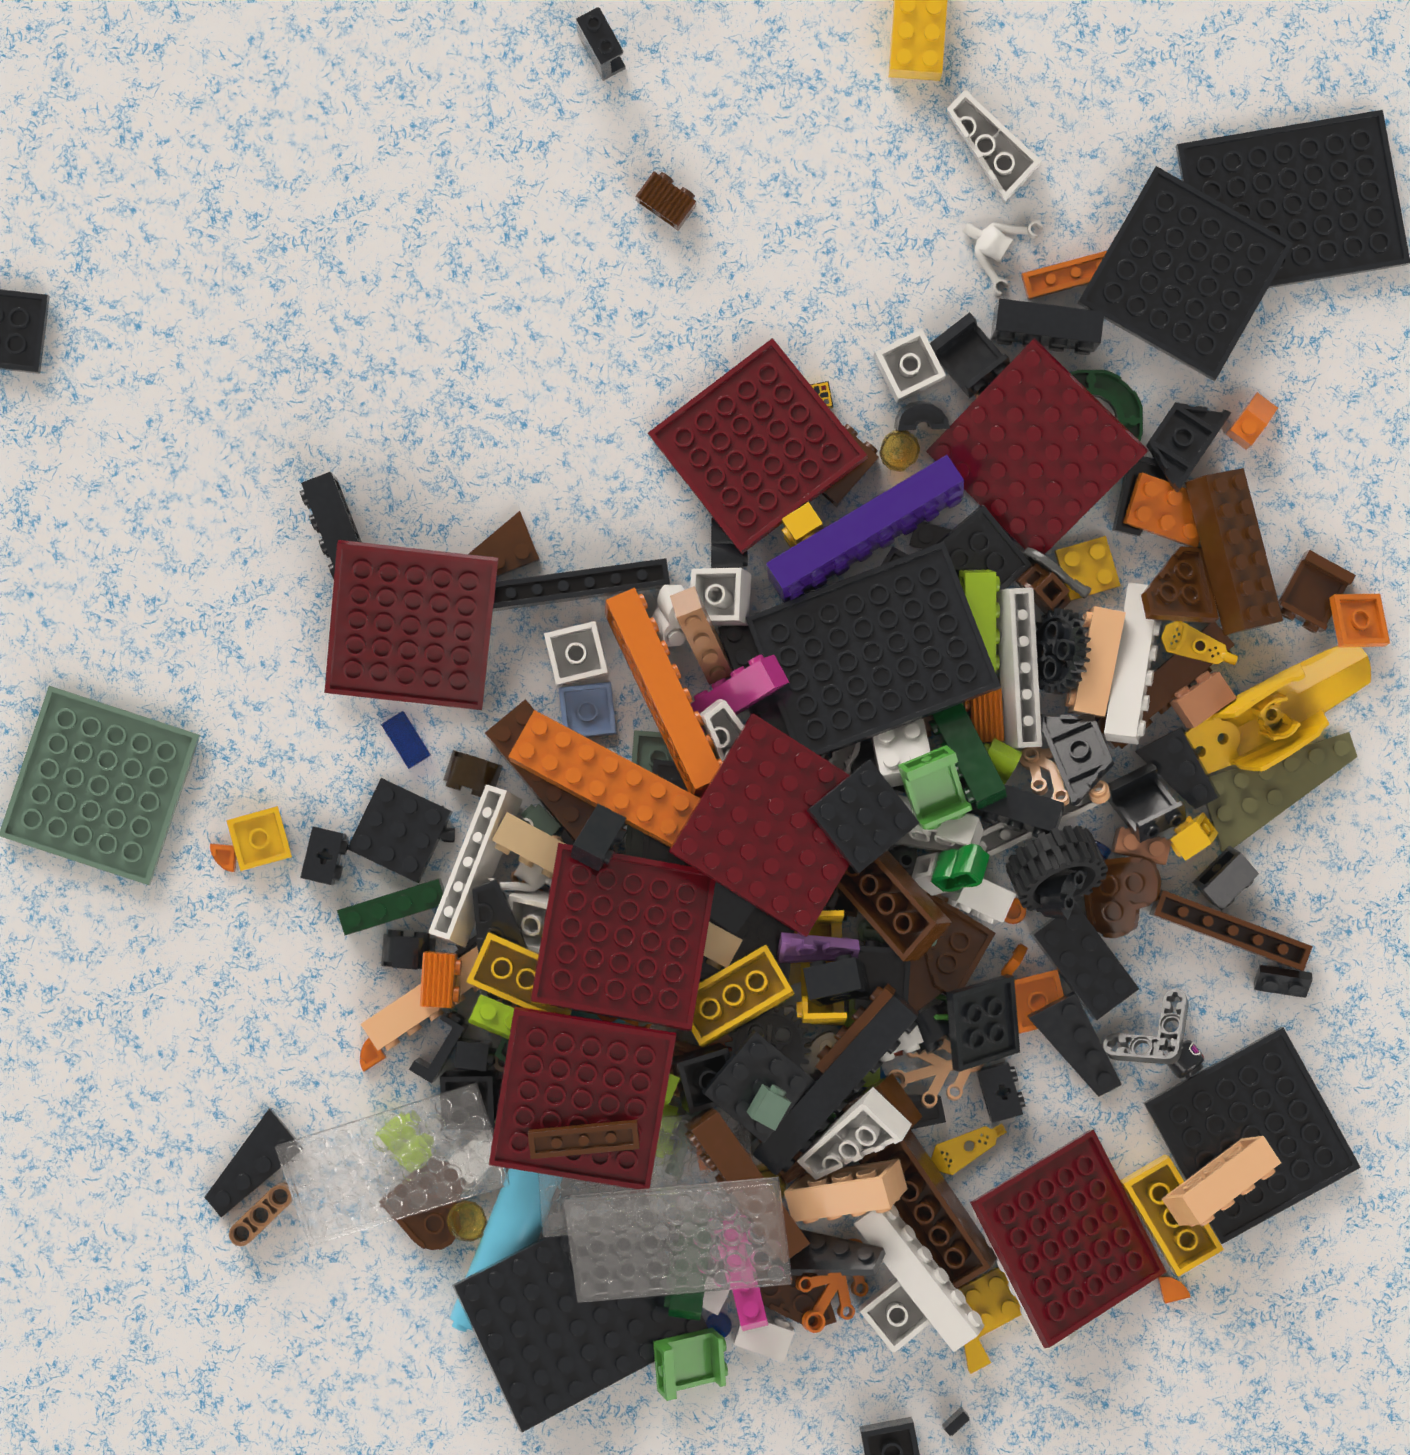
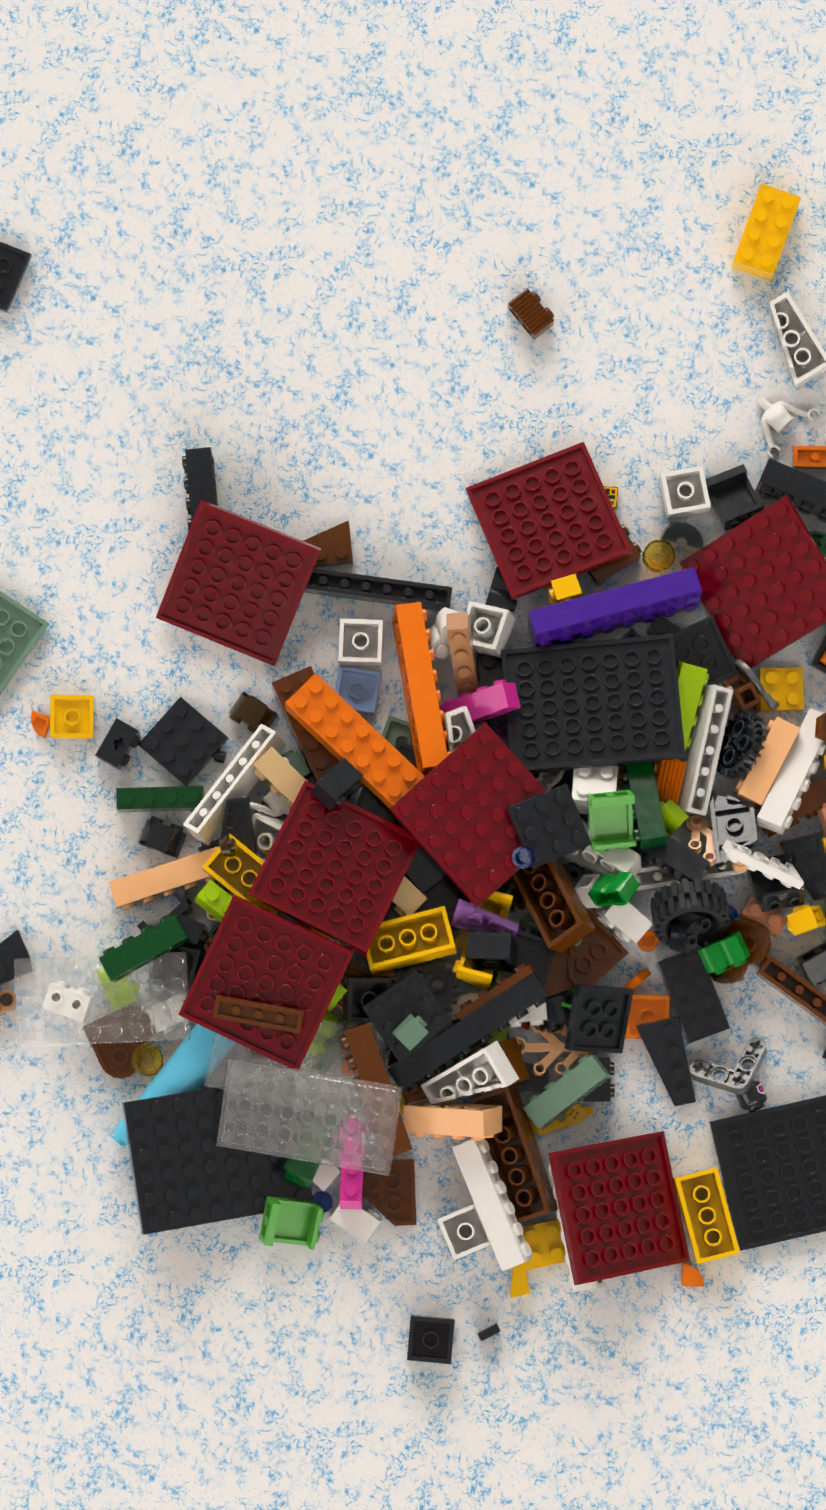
camera: 20 degrees right, 5 degrees down
orange tile [360,1038,386,1072] -> none
clear blue tile [381,711,432,769] -> none
orange brick [420,951,462,1008] -> none
black panel [576,7,626,81] -> none
black wing [767,1229,886,1276] -> none
orange plant [795,1238,869,1333] -> none
light nougat brick [1162,1136,1281,1227] -> none
none -> white brick [42,980,96,1022]
none -> dark green brick [99,914,191,982]
none -> dark brown plate [219,835,237,857]
none -> clear blue tile [512,846,535,869]
none -> sand green brick [523,1054,612,1130]
none -> green brick [697,931,750,975]
none -> white wing [722,840,804,889]

